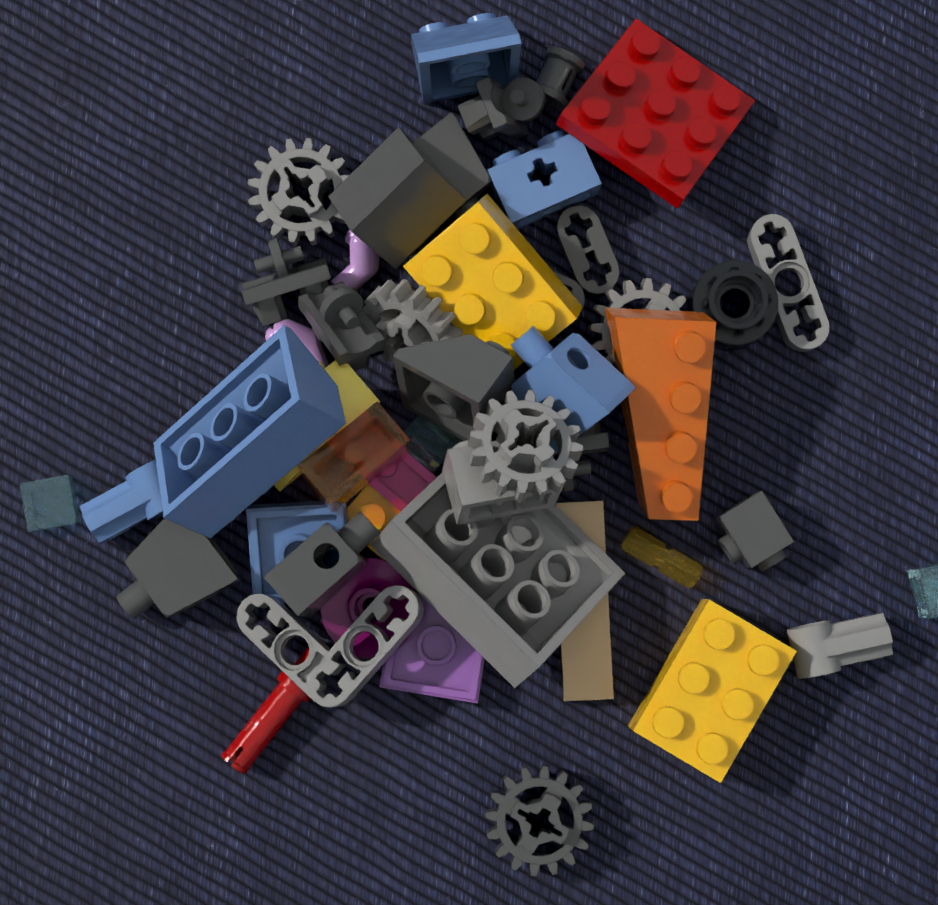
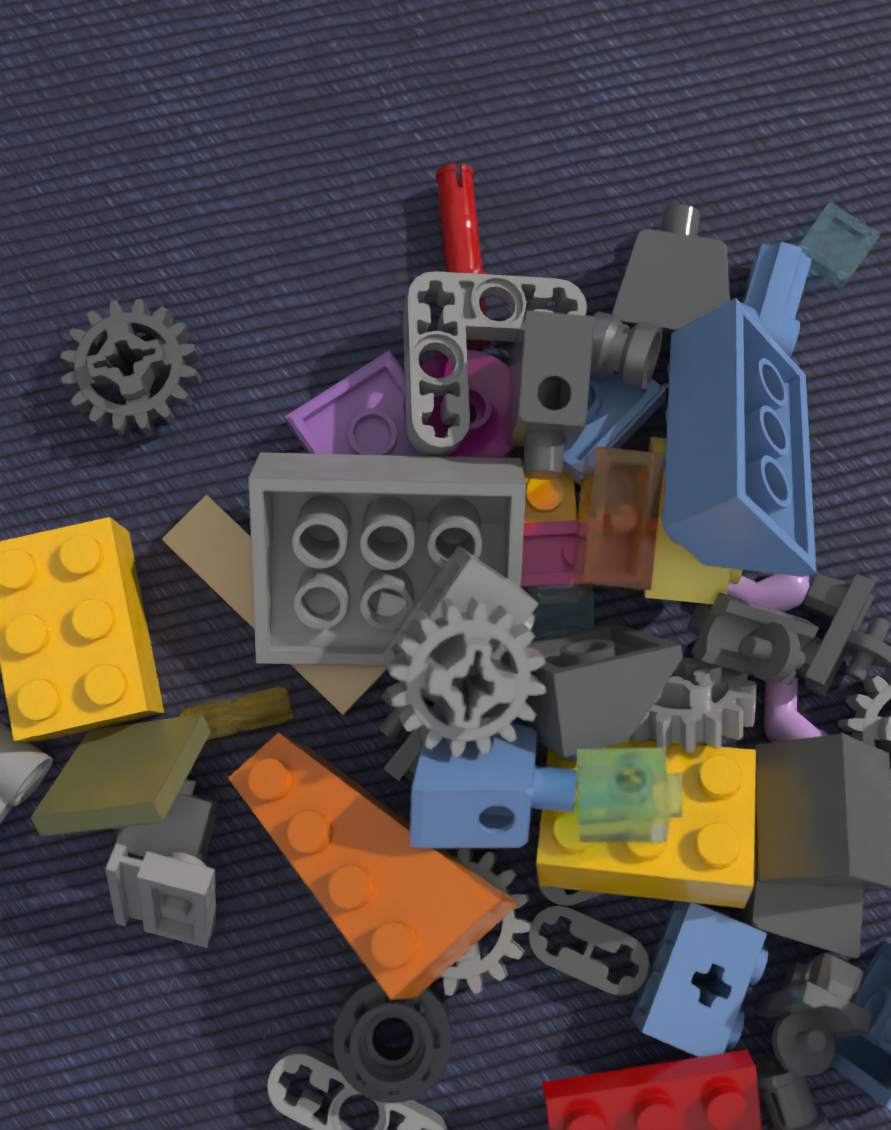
camera: 130 degrees right, 5 degrees down
none -> olive tile [31,714,211,836]
none -> light grey plate [105,843,216,948]
none -> clear light blue brick [577,748,683,842]
none -> flat silver wheel [590,312,662,390]

